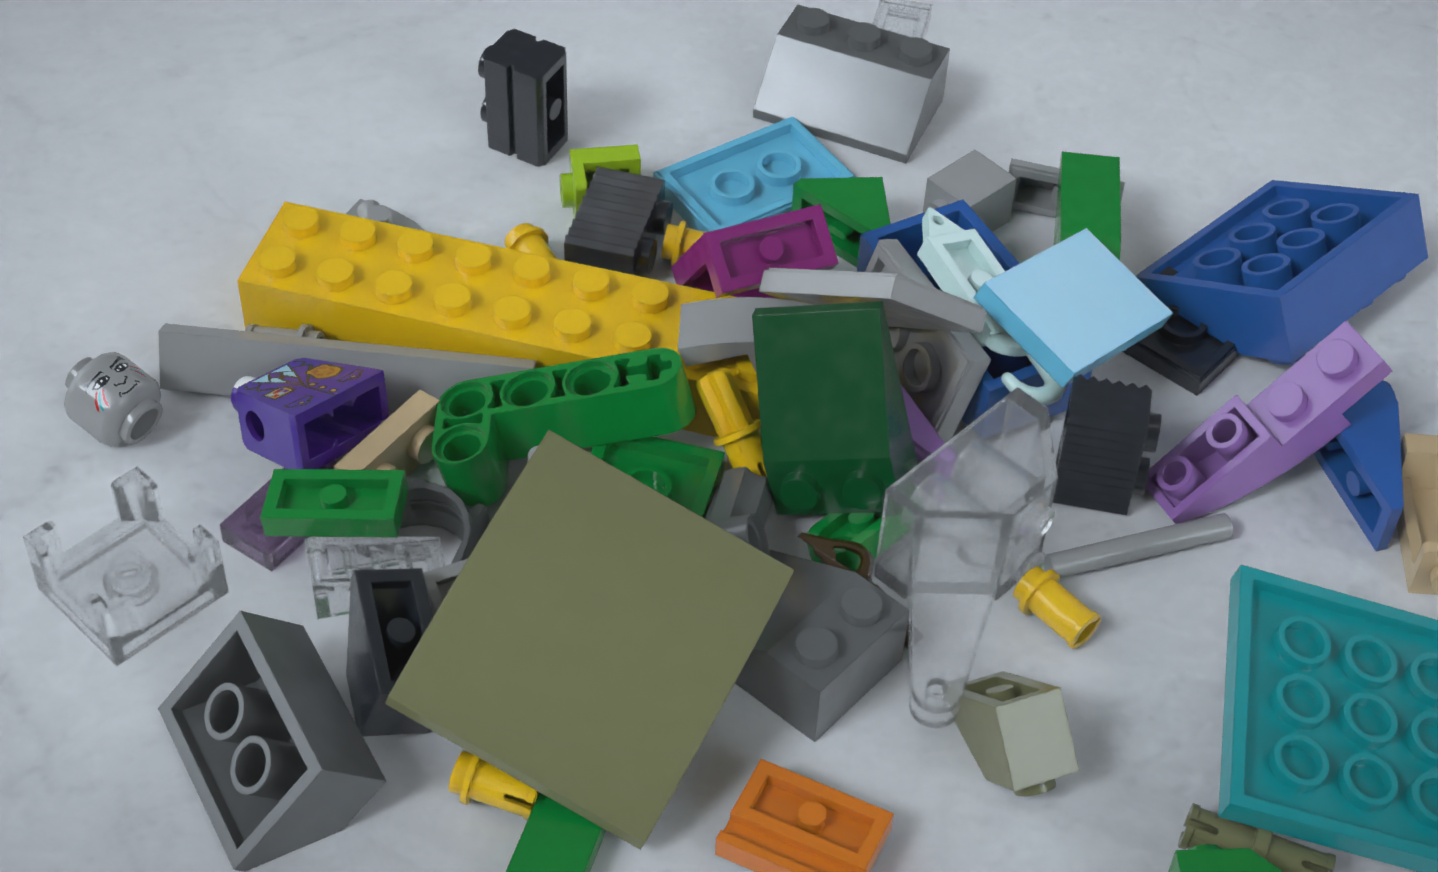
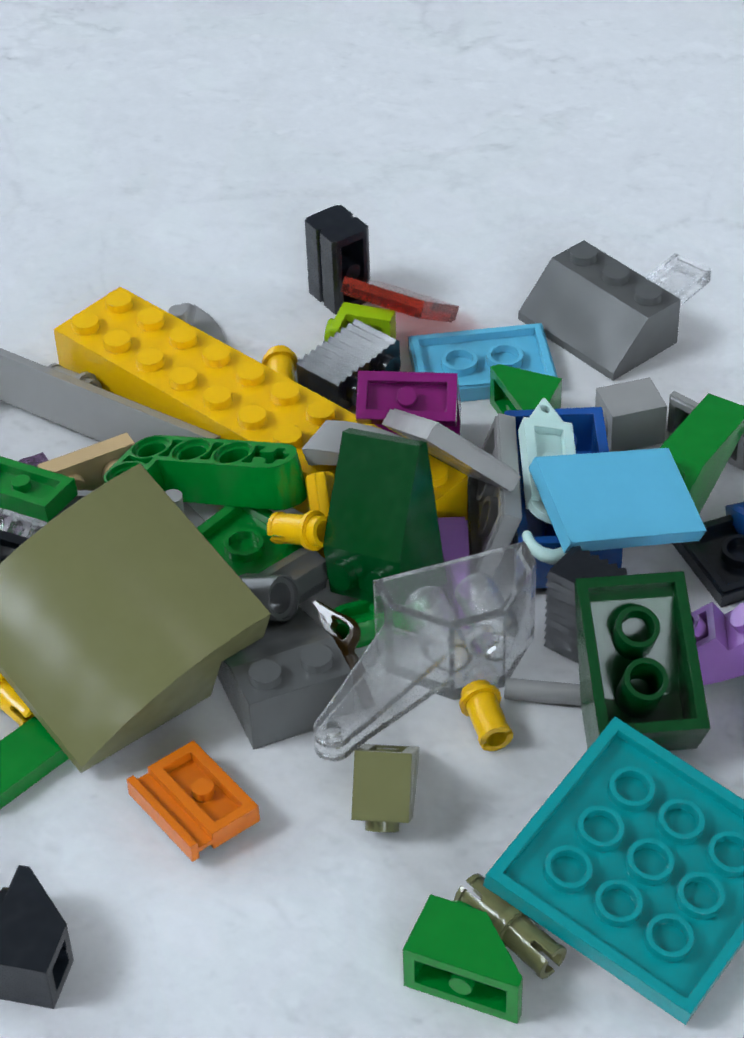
camera: 30 degrees right, 5 degrees down
dark purple torso [231,358,390,469] -> none
none -> yellow pin [267,510,328,551]
none -> clear red tile [341,276,459,322]
none -> dark green slope [574,571,711,751]

